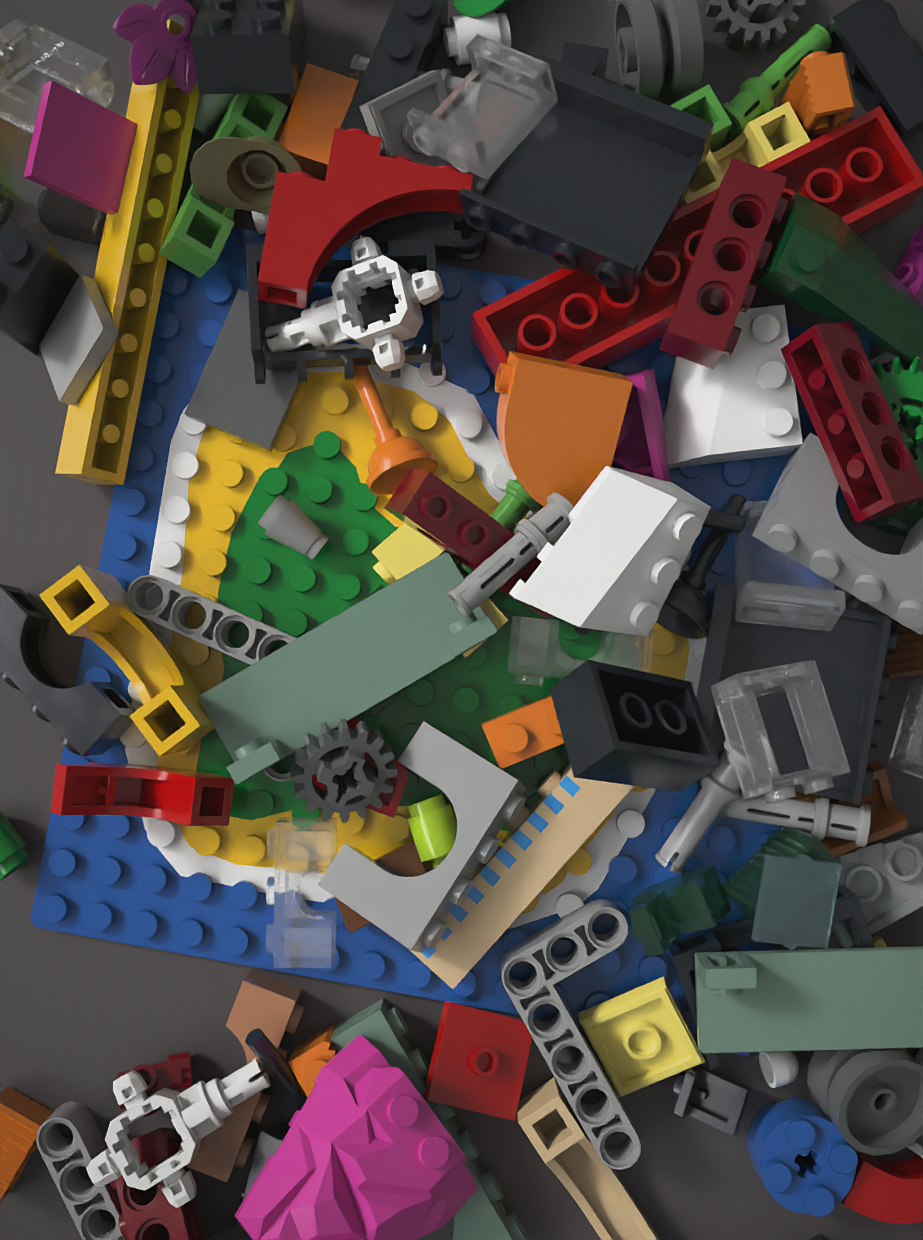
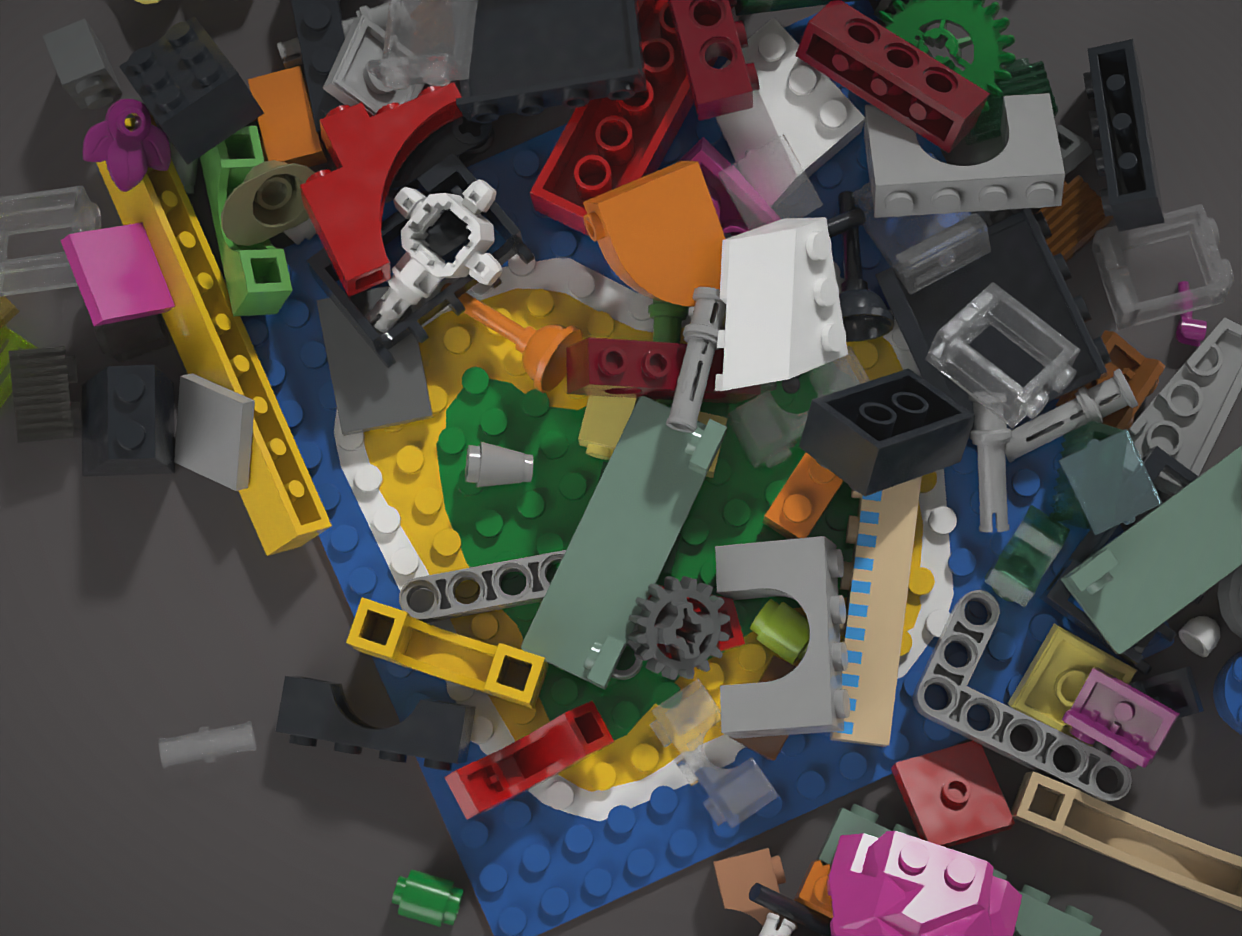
camera: 30 degrees left, 5 degrees down
none -> clear piece [717,134,823,231]
none -> bracket [1062,667,1179,769]

